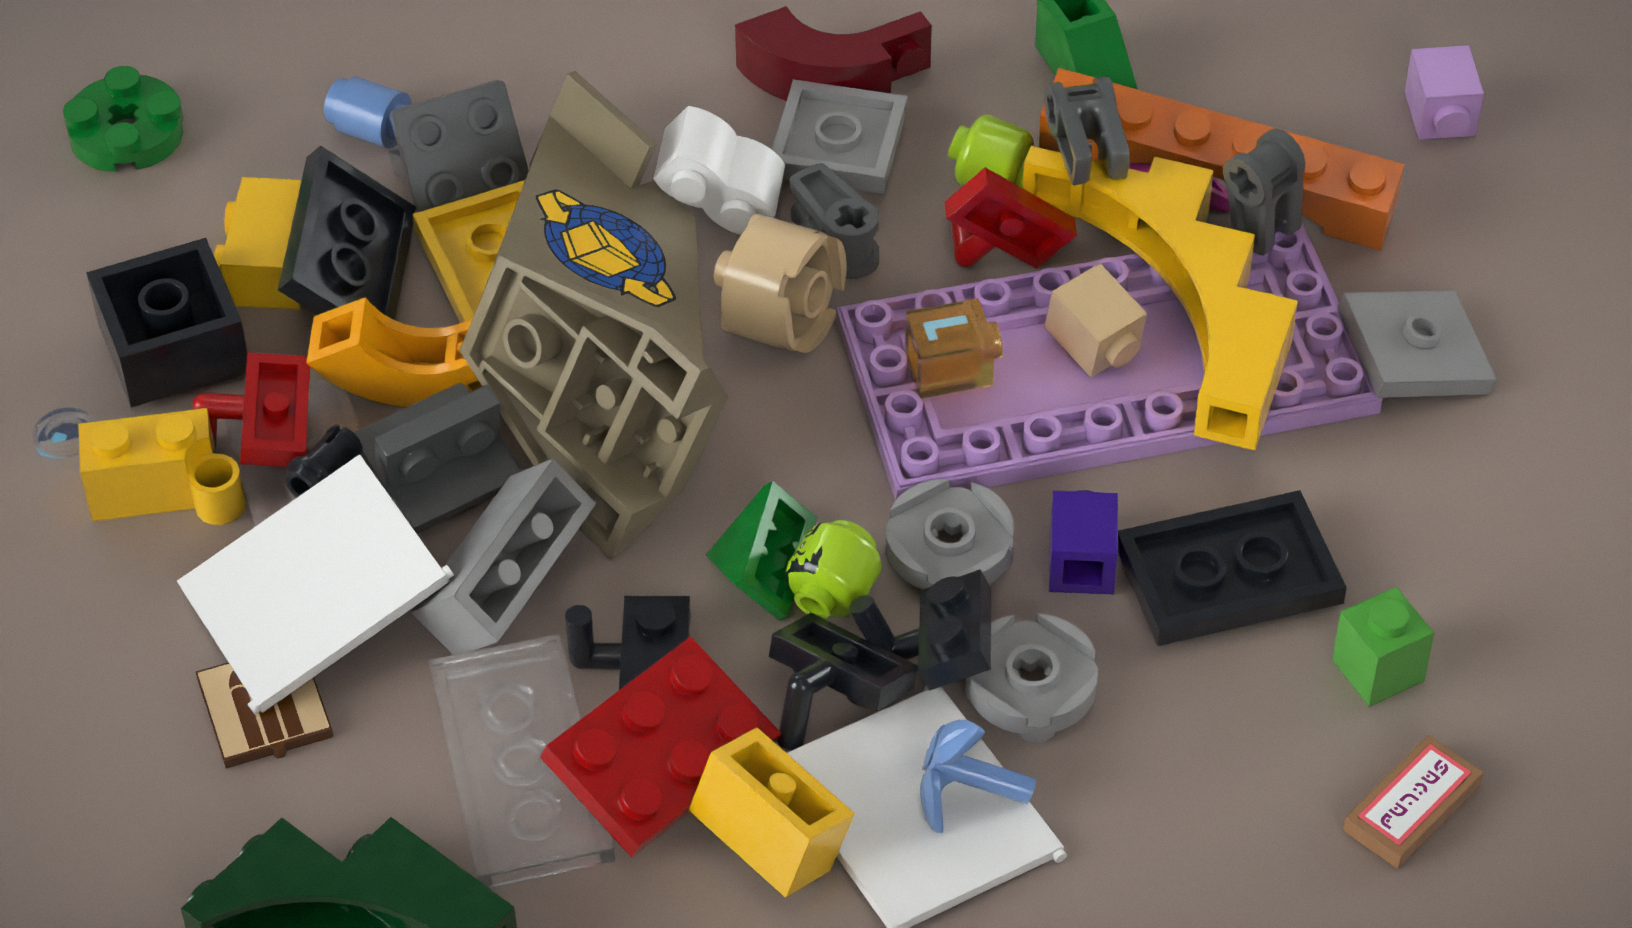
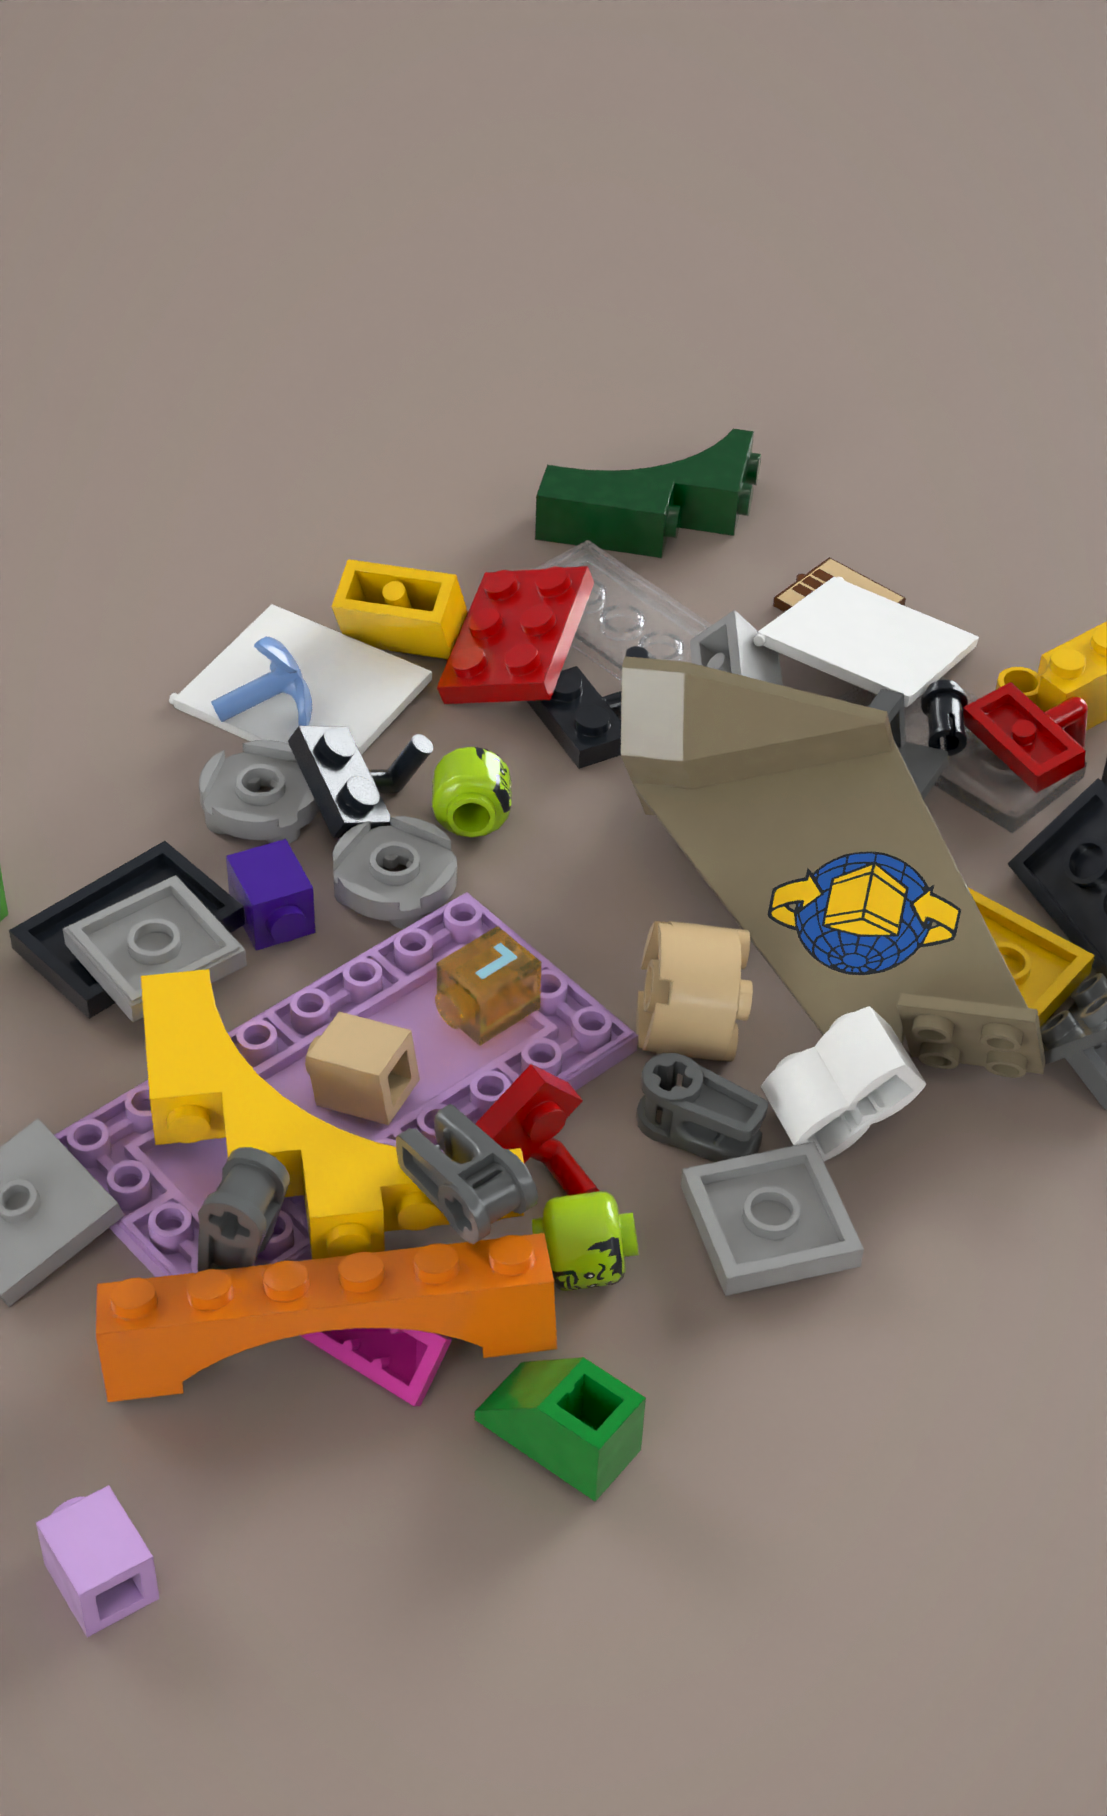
camera: 150 degrees right, 5 degrees down
light orange arch [306,297,482,407] -> none
green slope [706,481,818,620] -> none
dark red arch [735,6,932,101] -> none
black plate [768,613,918,750] -> none
none -> light grey tile [63,875,247,1022]

